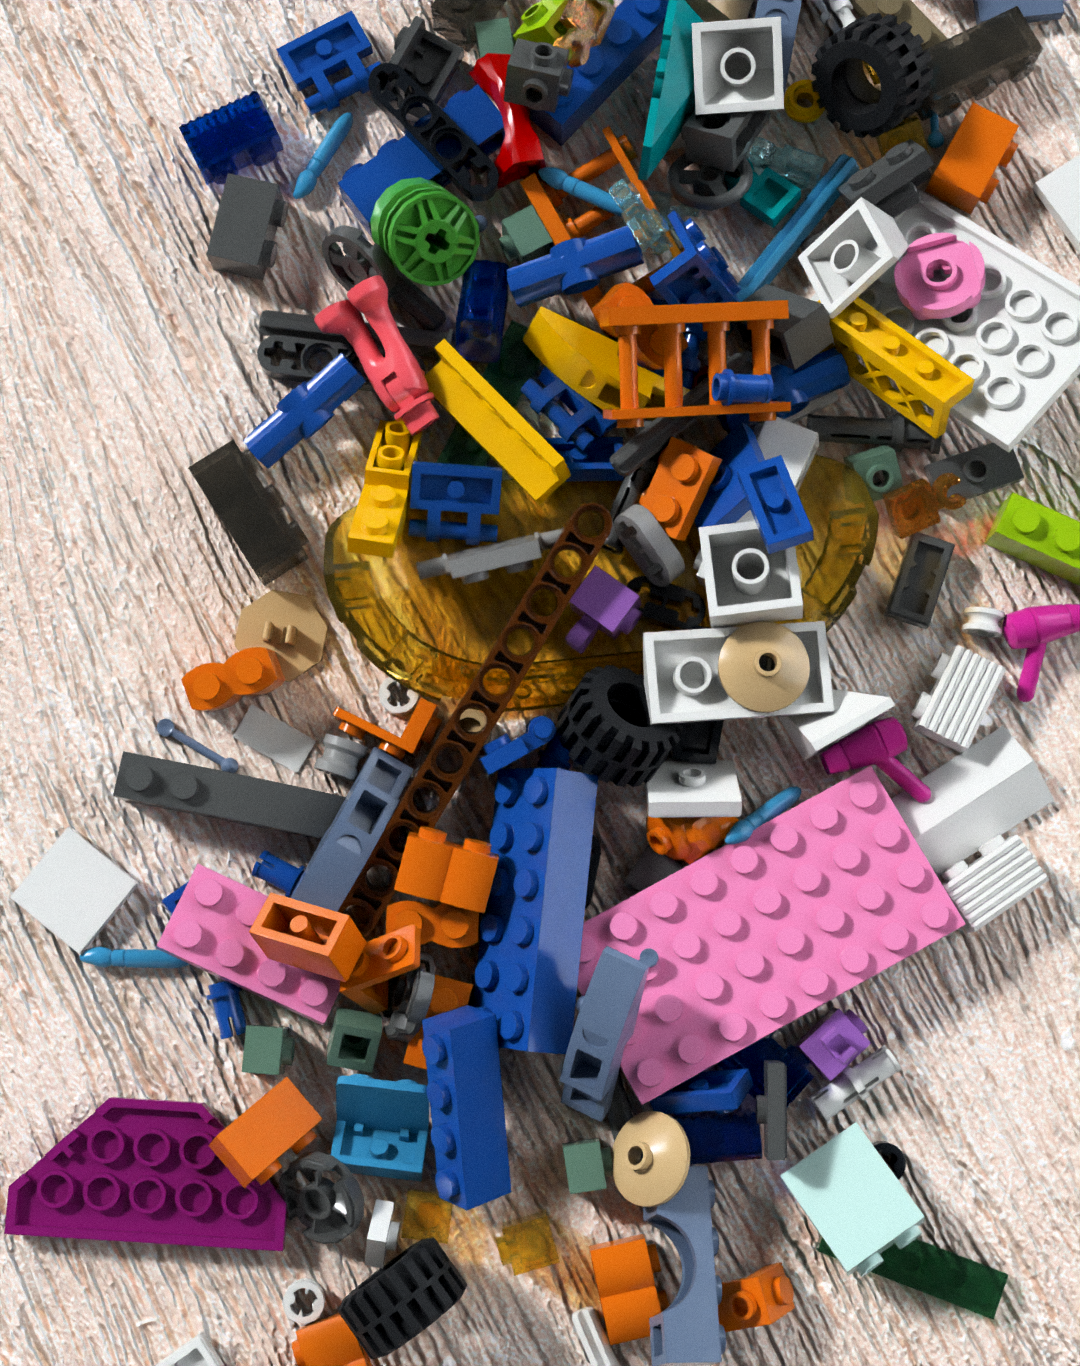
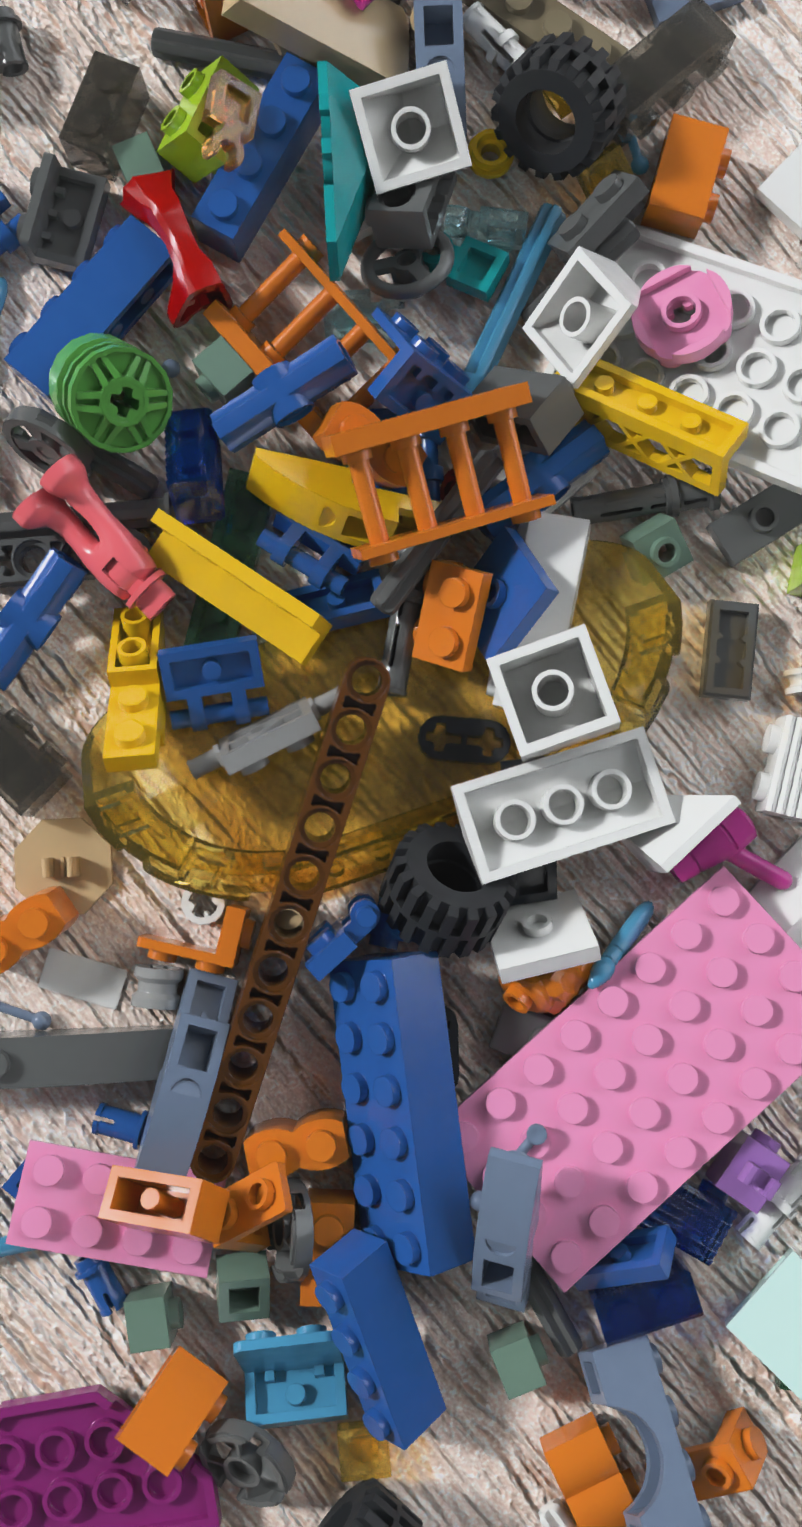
camera: 15 degrees left, 5 degrees up
white plate [364,1199,400,1268] -> none
black beam [368,63,499,202] -> none
orange brick [394,826,499,913] -> none
clear yellow brick [496,1210,560,1276] -> none
dark grey brick [504,38,574,113] -> none
dark azure piece [538,167,634,217] -> none
medium lavender brick [565,565,642,654] -> none
clear light blue plate [608,179,673,256] -> none
tan dish [611,1111,691,1207] -> none
light grey beam [614,504,685,587] -> none
blue pin [712,369,773,406] -> none
tan dish [718,621,810,713] -> none
blue plate [737,455,814,554] -> none
dark grey plate [755,1060,787,1160] -> none
clear orange plate [882,473,966,539] -> none

